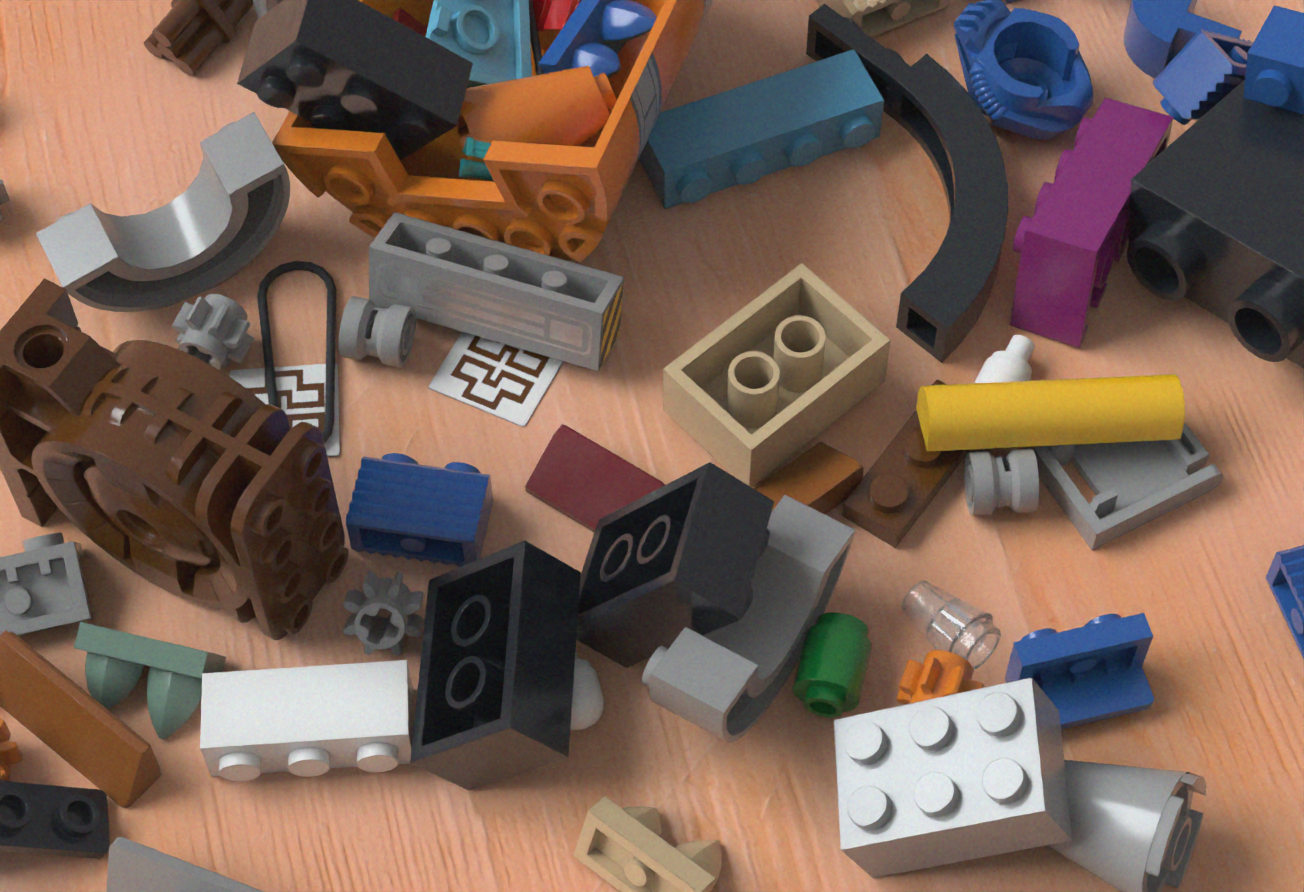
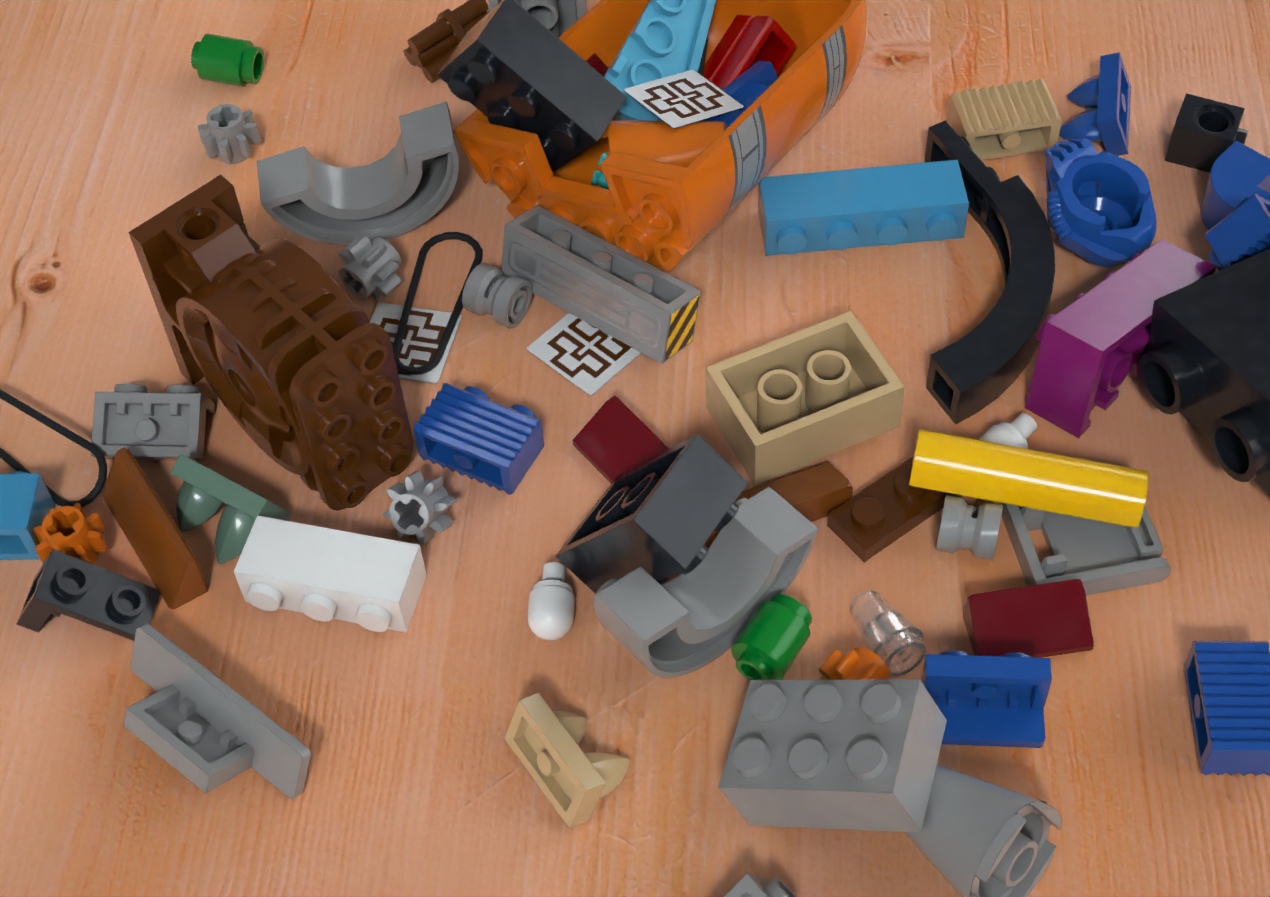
camera: 20 degrees right, 5 degrees down
black brick [410,540,581,791] -> none
none -> white sticker [624,70,744,128]
none -> dark red slope [963,579,1094,658]

